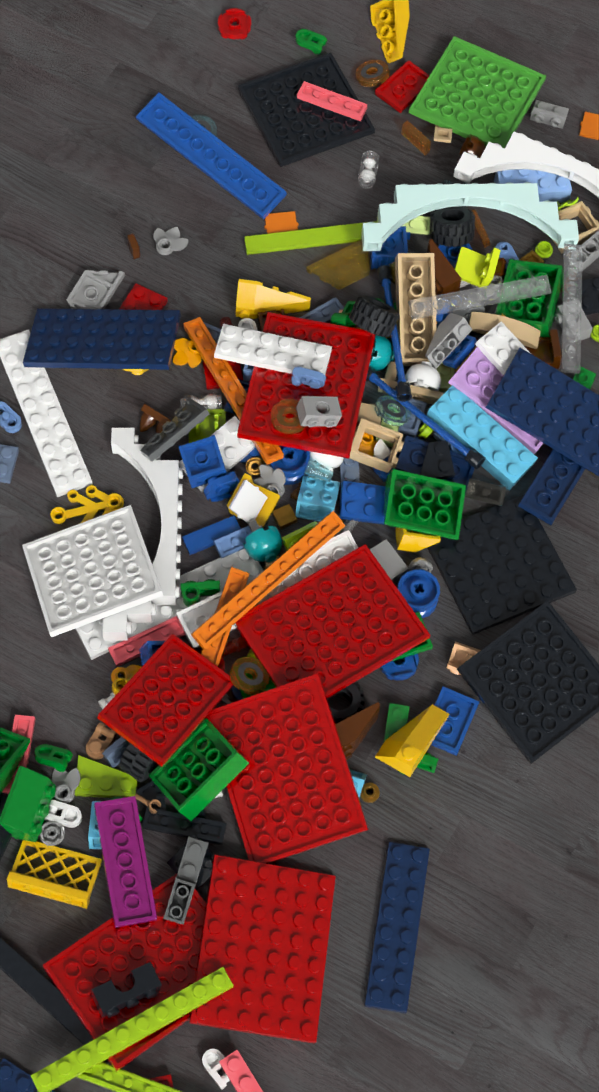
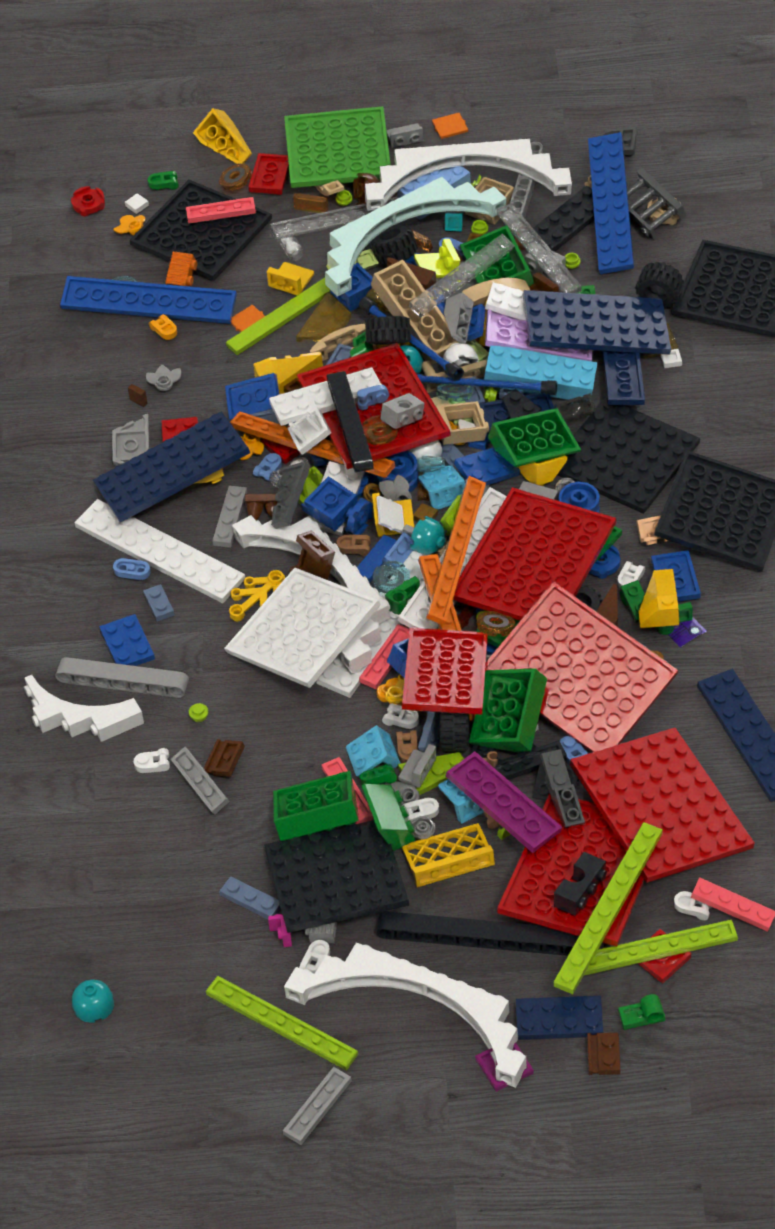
camera: 25 degrees left, 15 degrees down
none -> light orange plate [113,215,146,235]
none -> white tile [125,194,149,214]
none -> light orange plate [148,314,177,340]
none -> orange brick [165,251,197,287]
none -> light grey plate [212,486,247,548]
none -> blue plate [225,373,279,421]
none -> medium blue plate [253,453,282,481]
none -> yellow bracket [267,262,314,295]
none -> clear plate [270,197,398,240]
none -> white plate [288,407,332,455]
none -> reddish brown panel [289,530,335,580]
none -> tan slope [310,324,366,361]
none -> black beam [327,371,374,473]
none -> lime plate [336,190,353,206]
none -> medium nougat plate [336,535,371,556]
none -> medium azure bracket [346,725,401,777]
none -> clear light blue tile [373,561,410,594]
none -> light grey panel [398,744,436,788]
none -> teal tile [445,212,463,231]
none -> medium blue plate [560,736,588,764]
none -> white plate [618,561,645,588]
none -> dark purple sticker [668,618,707,648]

